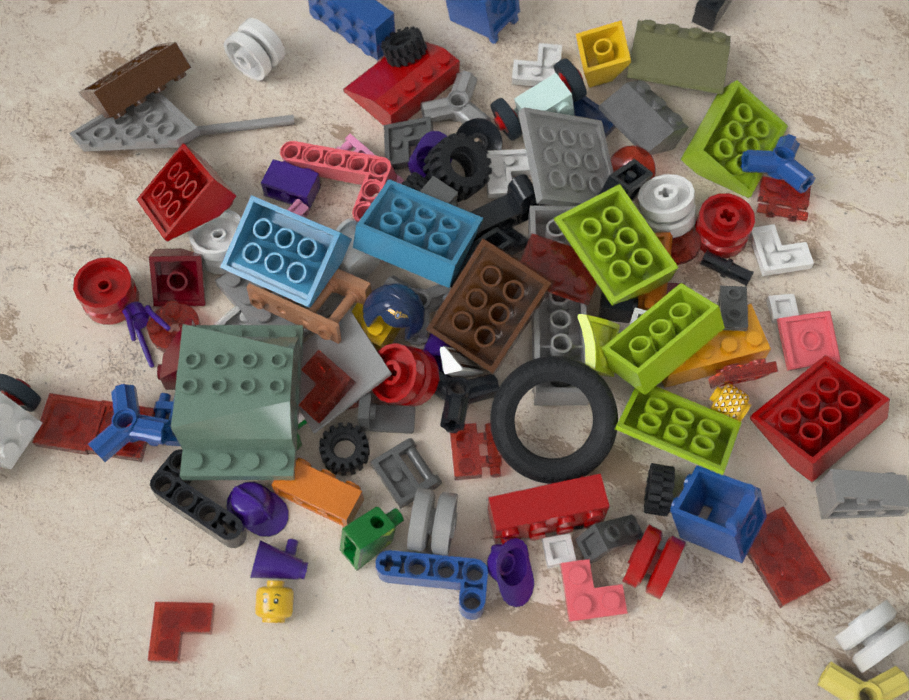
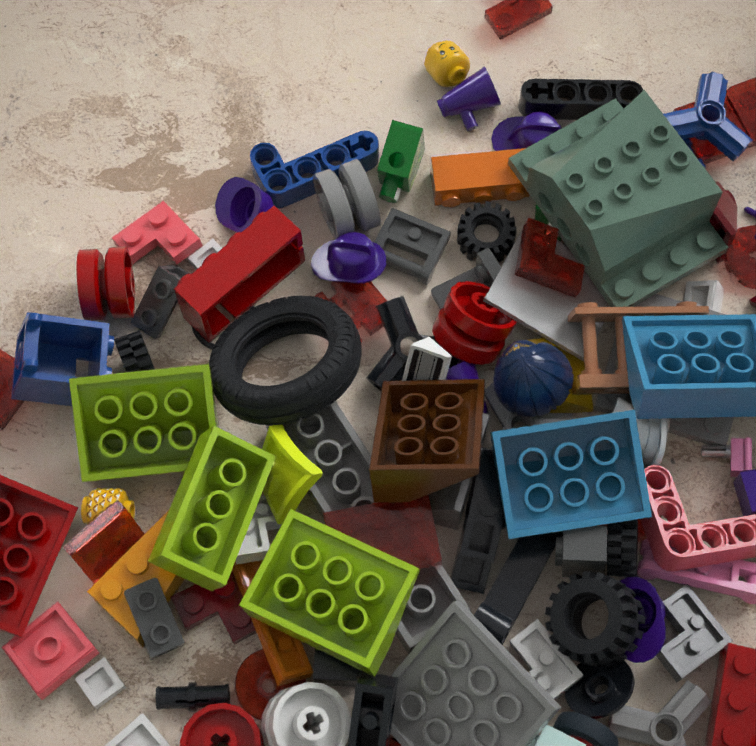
camera: 150 degrees right, 5 degrees up
none -> dark purple piece [311,232,386,283]

